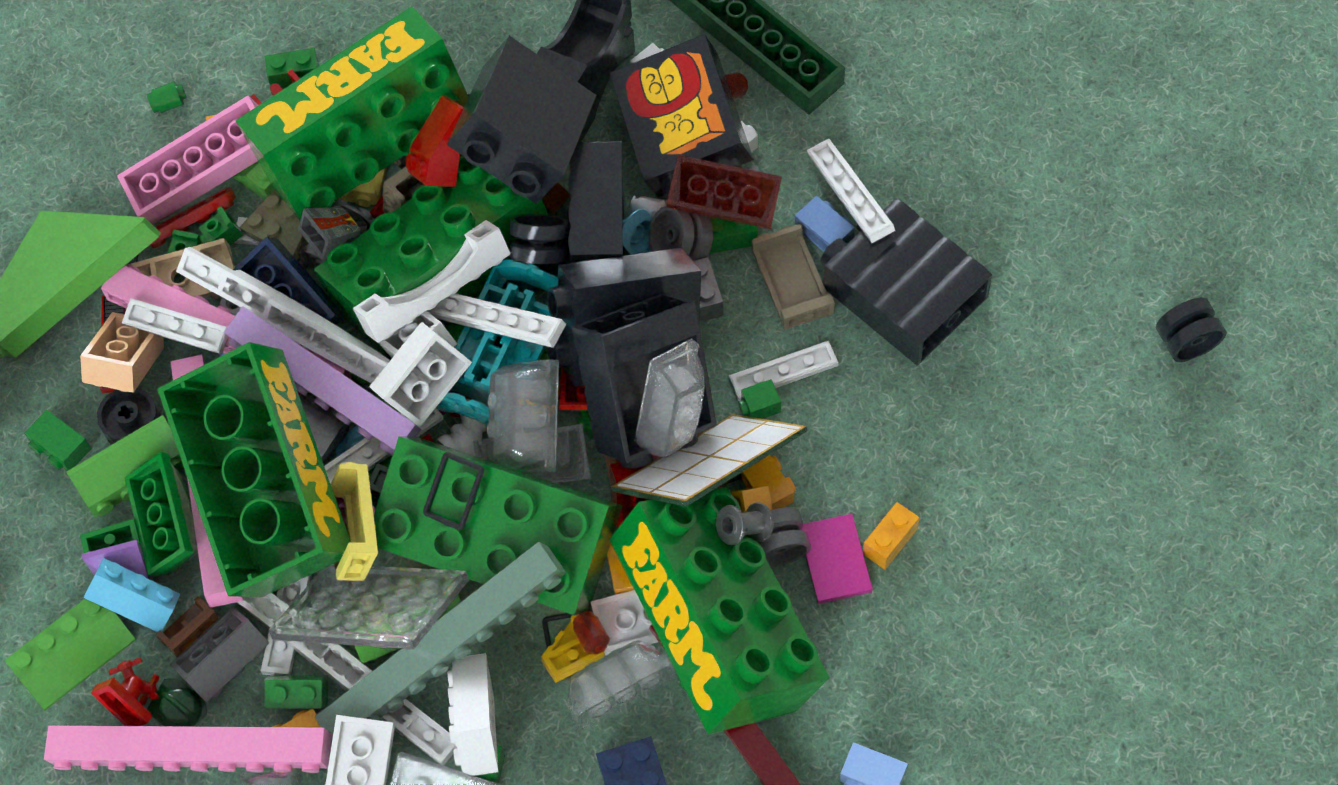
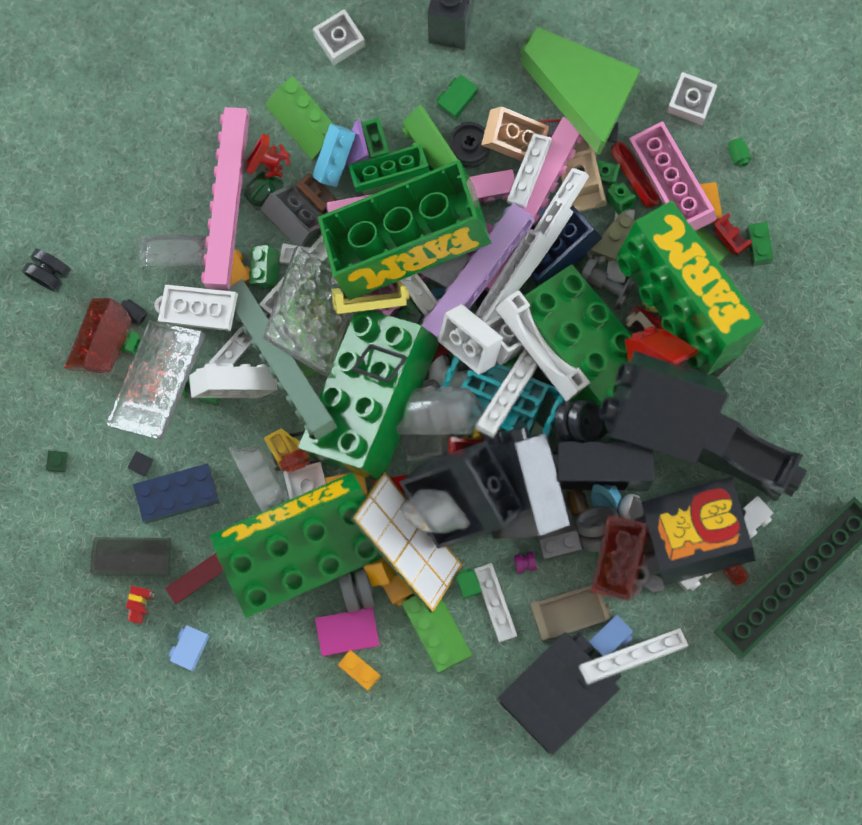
camera: 90 degrees right, 15 degrees up
dark grey torso [298,207,367,260] -> none
flat silver hose [716,502,774,545] -> none
none -> bright green slope [401,595,473,674]
none -> magenta wheel [514,551,537,574]
none -> white brick [667,72,717,125]

